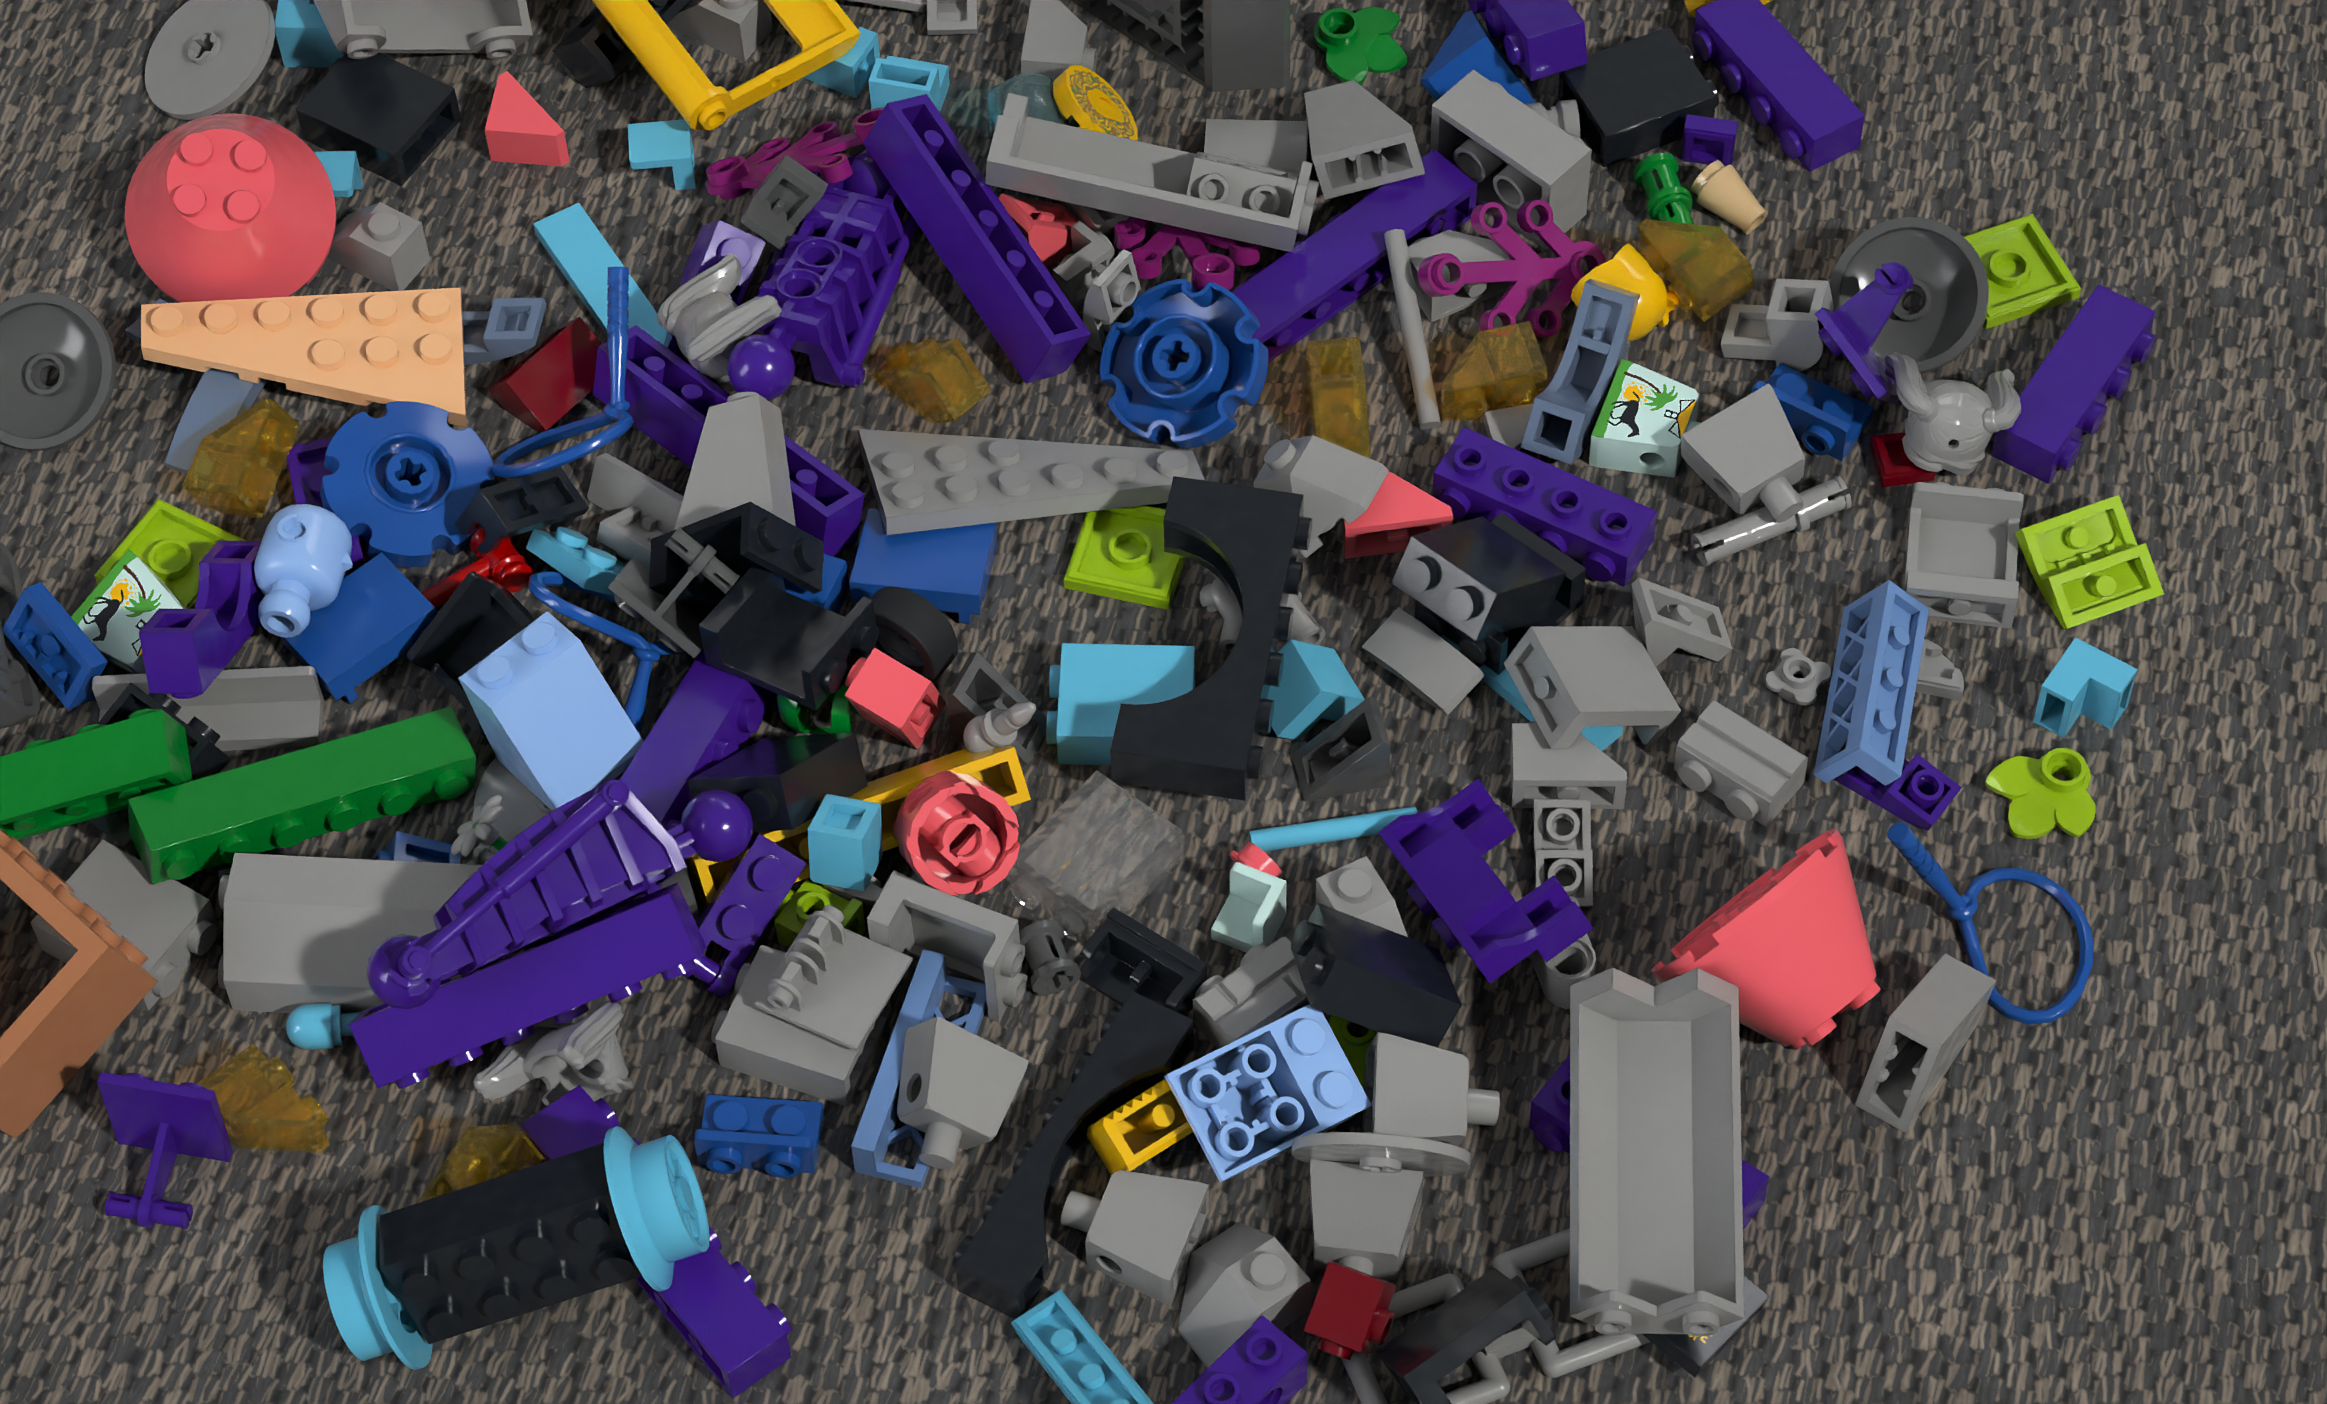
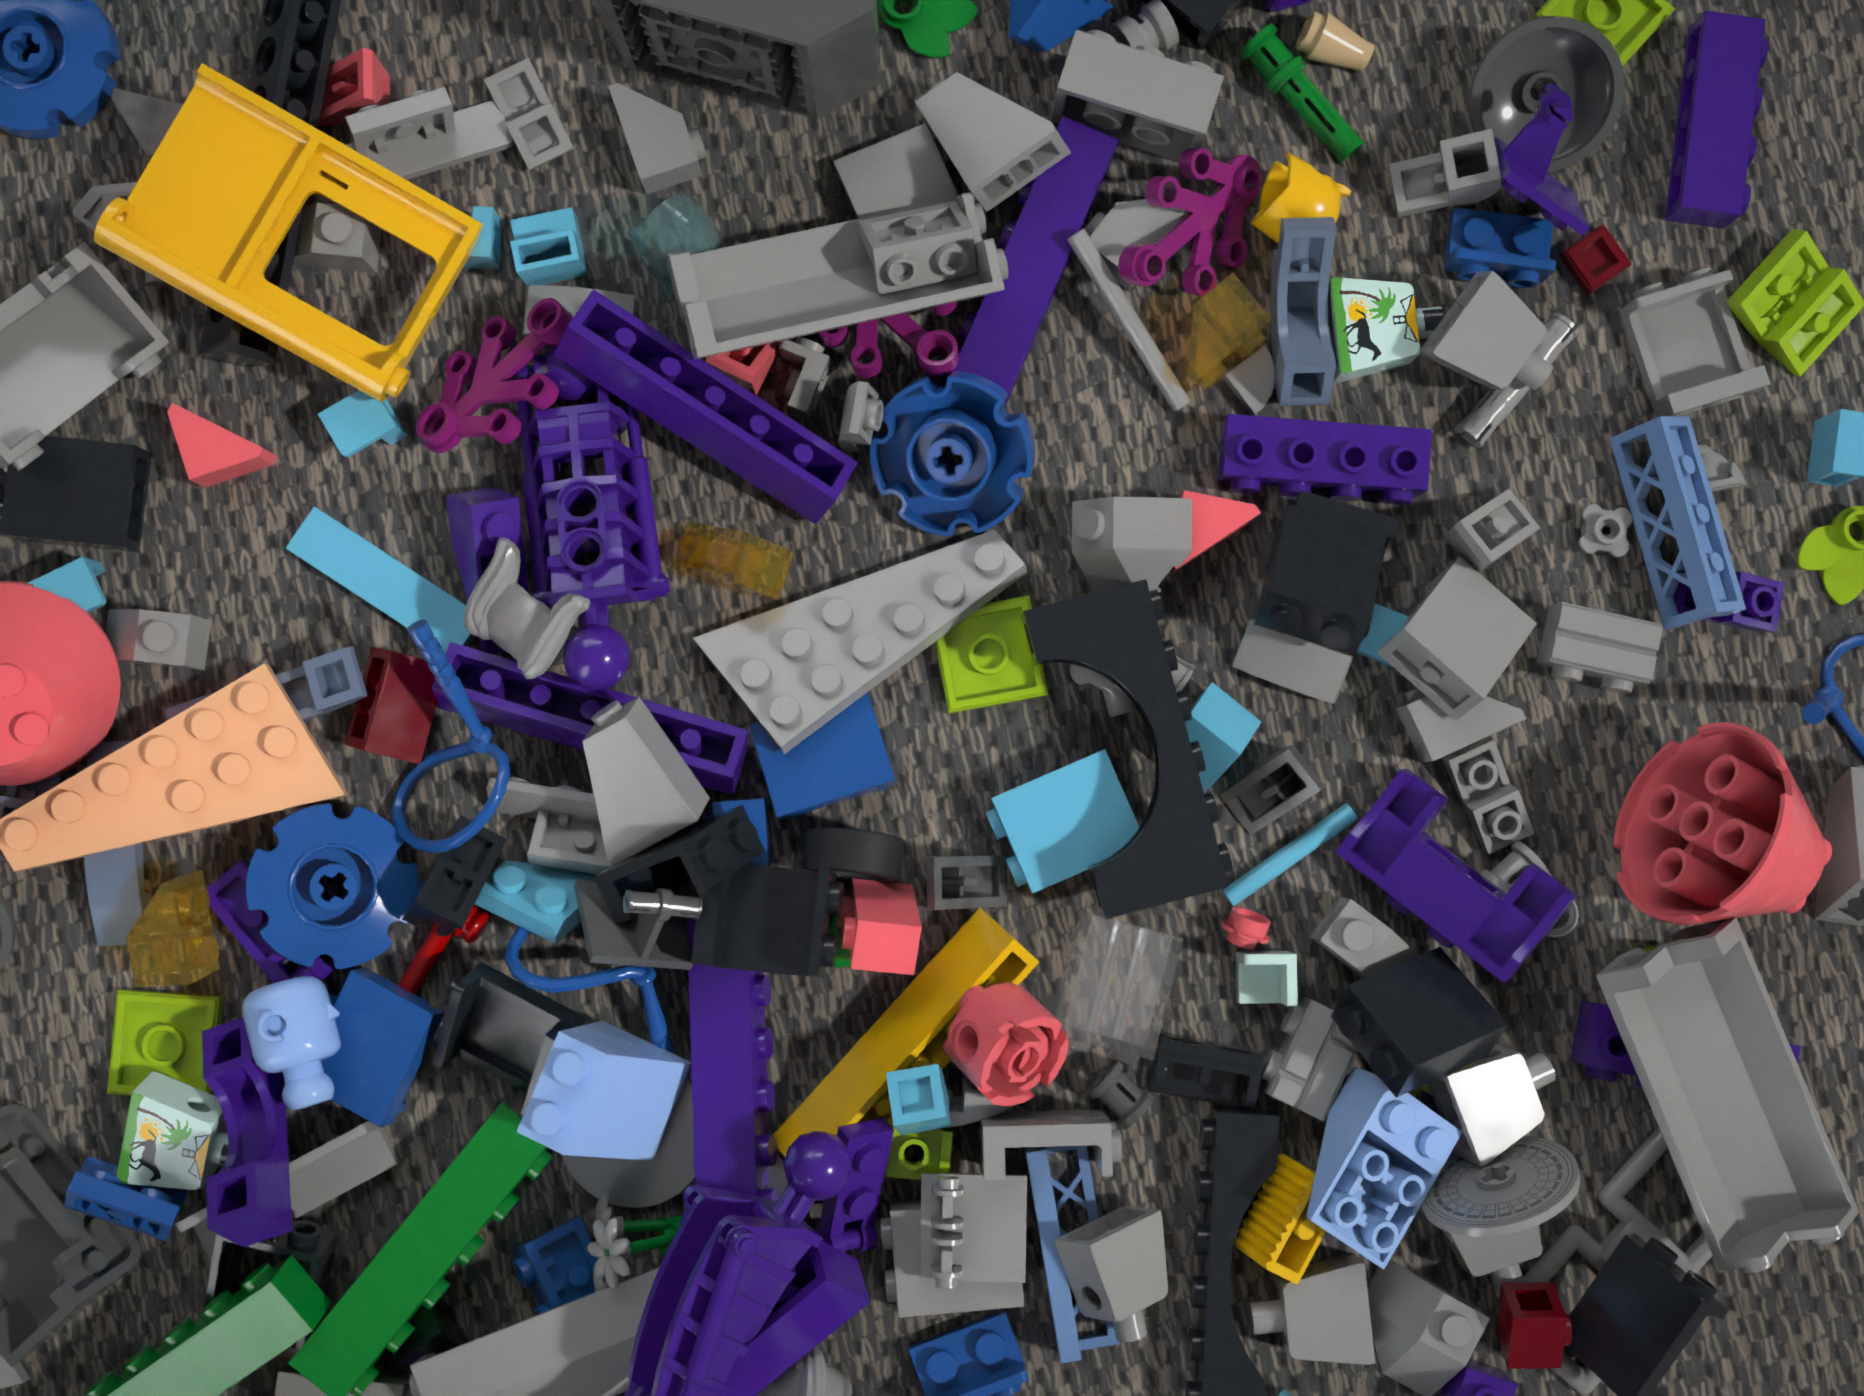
camera: 30 degrees left, 30 degrees up
black brick [688,732,868,832] -> none
dark grey bracket [740,154,828,250] -> none
light grey bar [963,702,1036,753] -> none
tile [1053,65,1138,141] -> none
clear yellow slope [1306,337,1371,459] -> none
clear yellow slope [1637,219,1755,322] -> none
light grey hair [1885,352,2021,476] -> none

